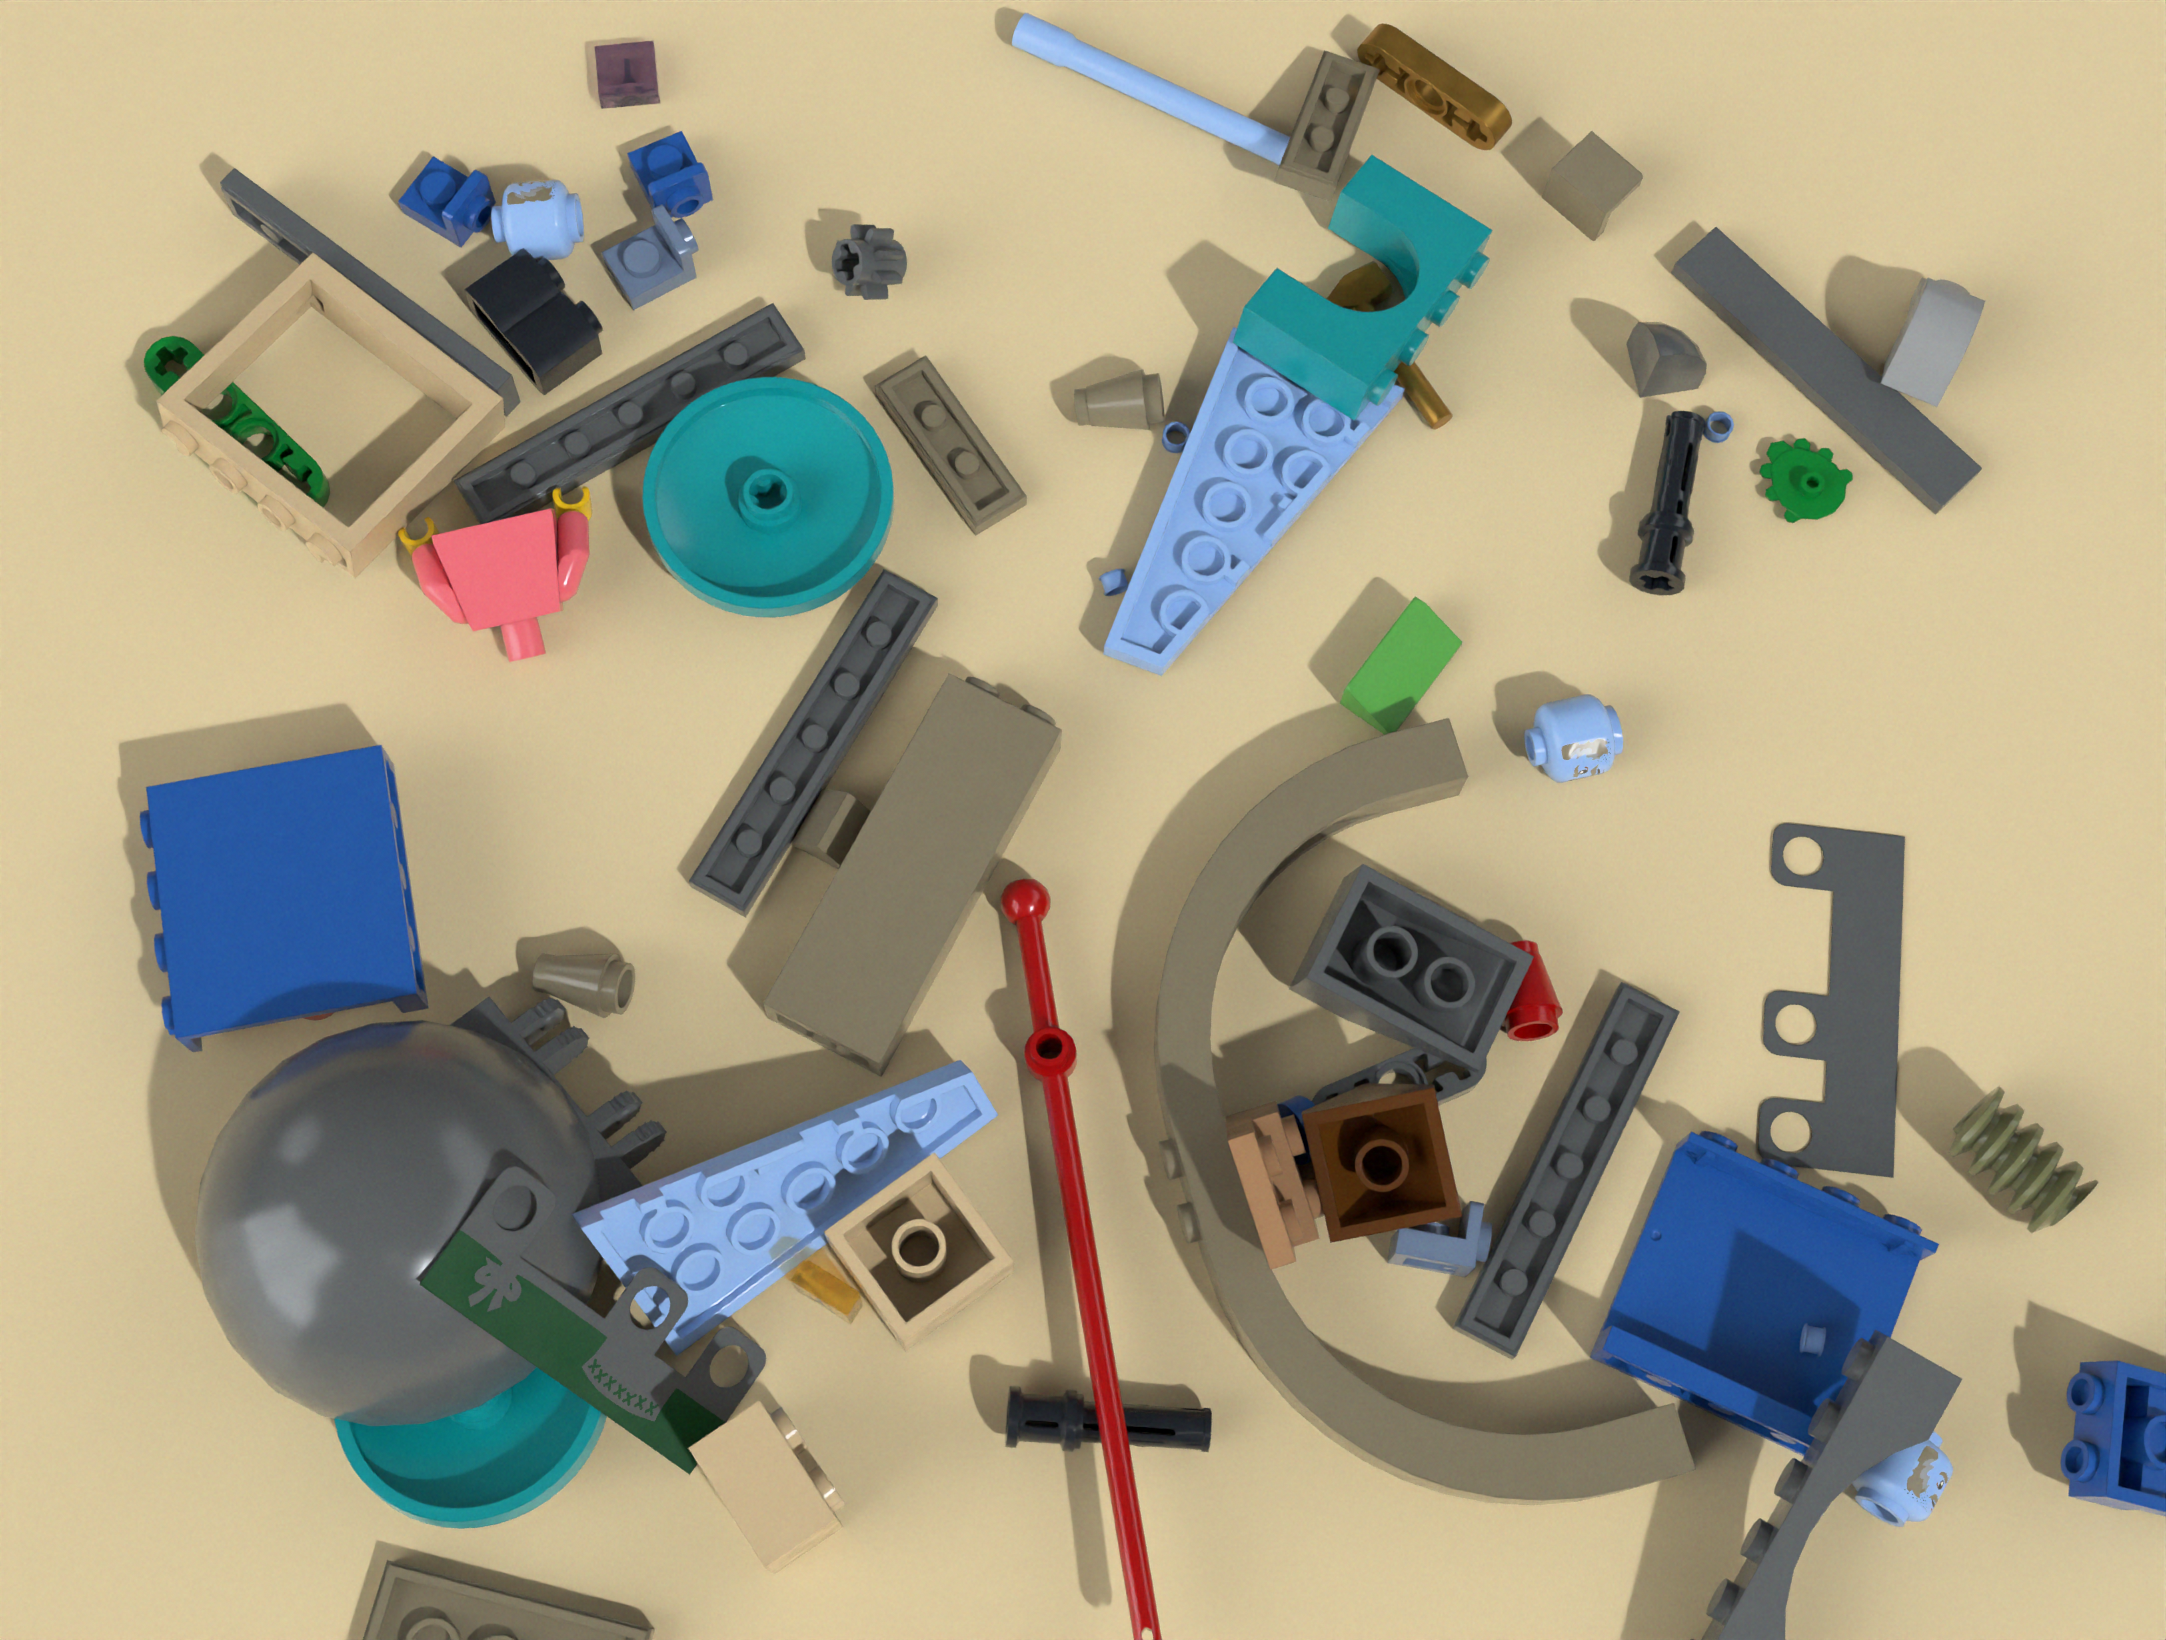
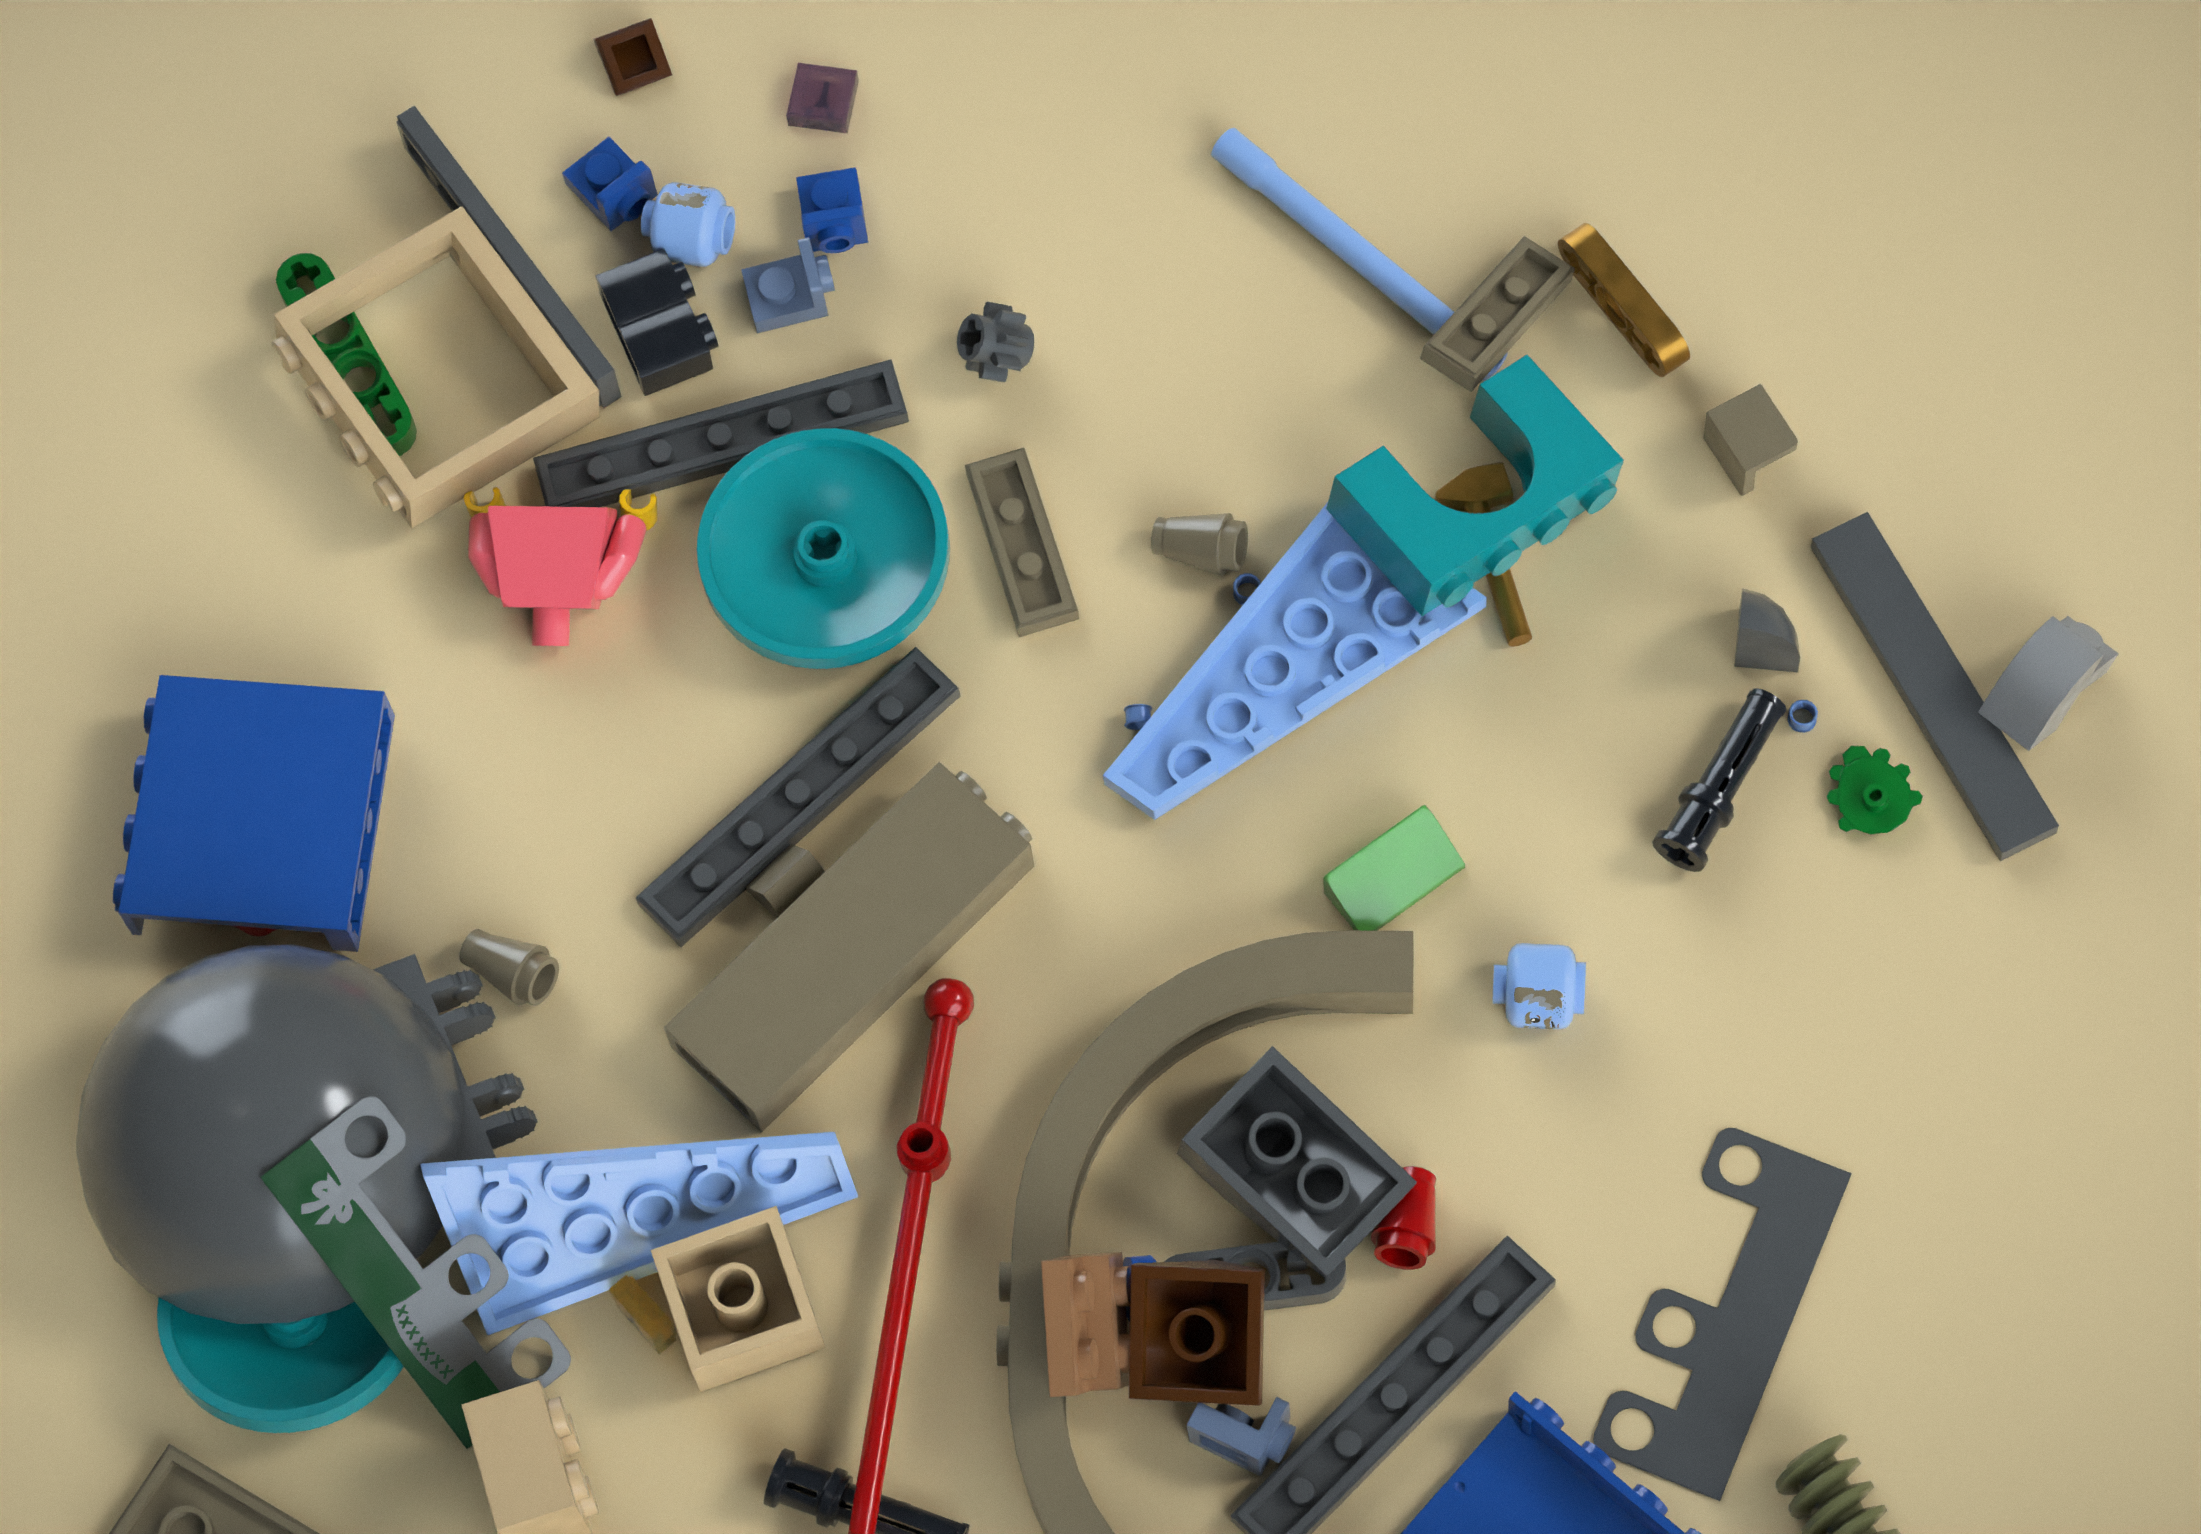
camera: 30 degrees right, 5 degrees down
none -> reddish brown slope [593,18,672,96]

